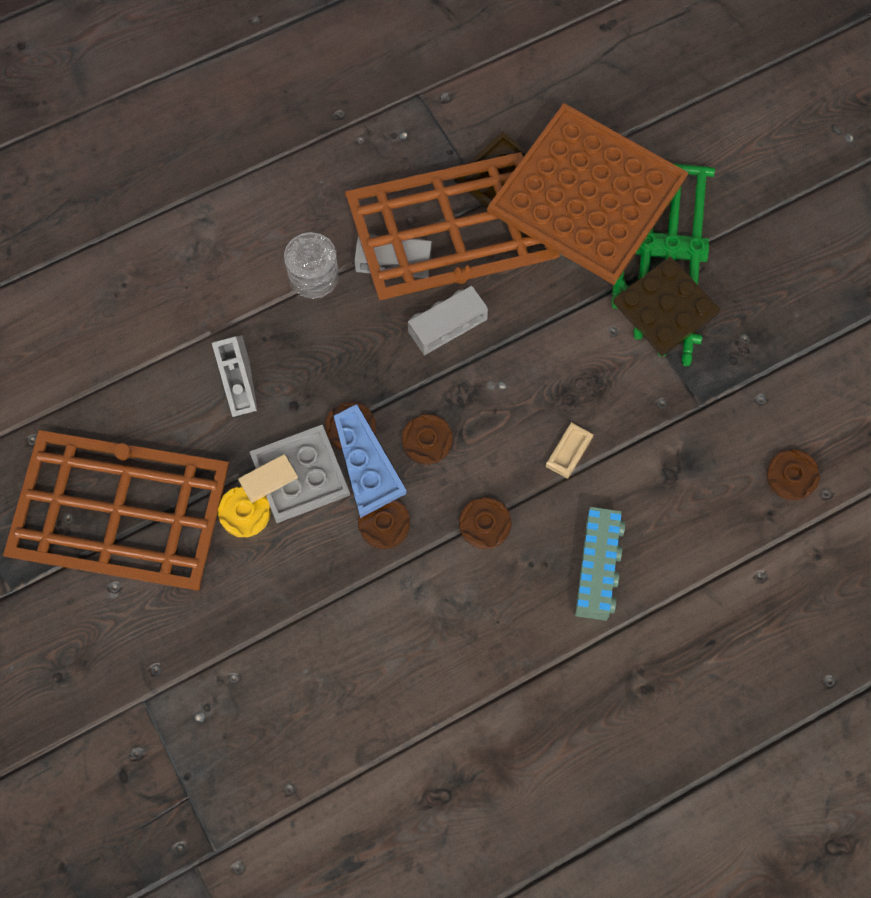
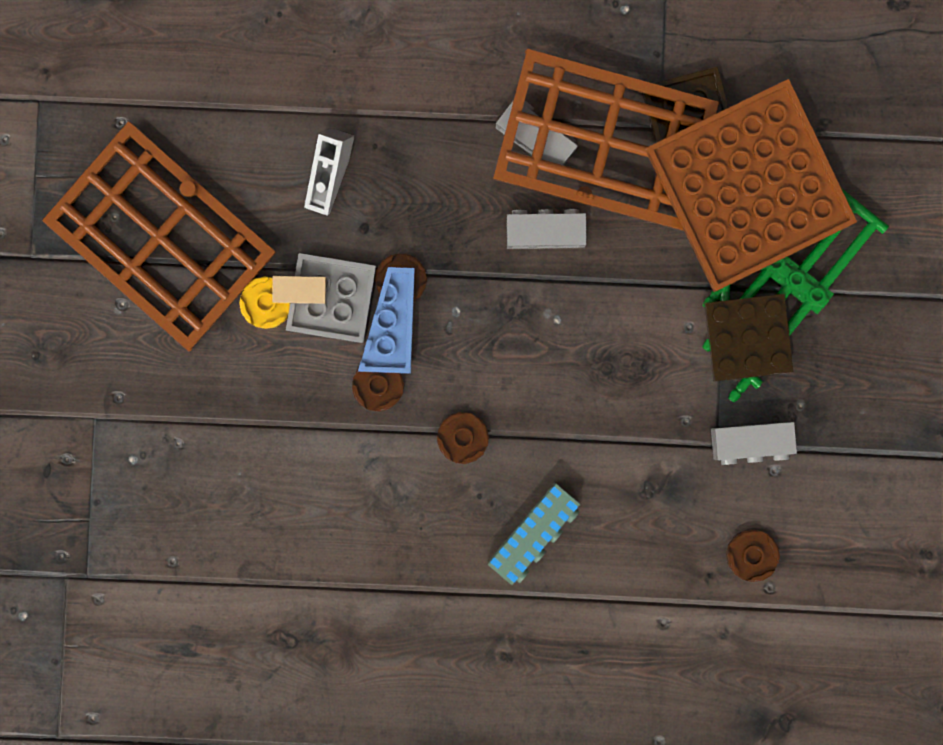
camera: 30 degrees right, 20 degrees up
clear wheel [284,232,339,299] -> none
reddish brown tile [402,414,453,465] -> none
tan tile [546,422,594,479] -> none
none -> light grey brick [711,422,797,465]

